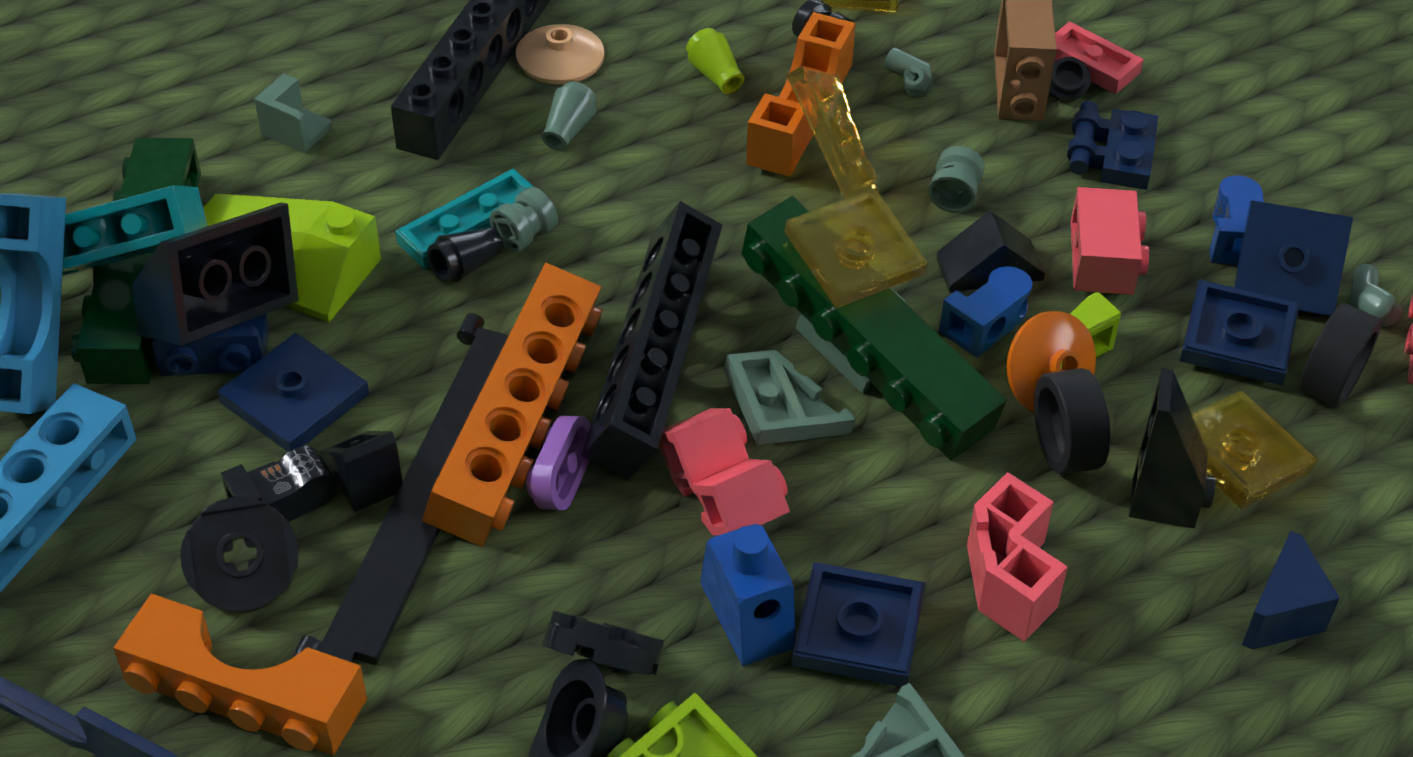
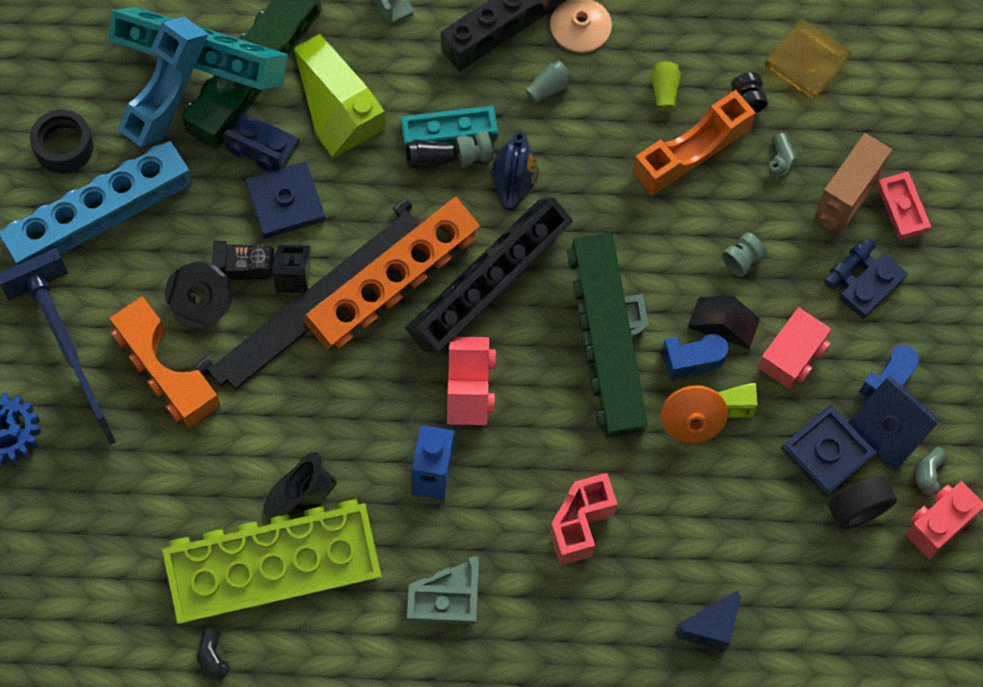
camera: 30 degrees right, 20 degrees up
black slope [132,202,299,346] -> none
medium lavender plate [526,416,591,510] -> none
black plate [542,610,665,675] -> none
sand green wing [724,350,855,445] -> none
clear yellow plate [784,188,928,308] -> none
clear yellow wing [786,66,879,204] -> none
dark blue plate [792,562,926,687] -> none
black tyre [1034,368,1111,475] -> none
black plate [1049,57,1091,102] -> none
black slope [1129,368,1216,528] -> none
clear yellow plate [1192,391,1318,509] -> none
none -> dark blue hat [491,132,539,211]

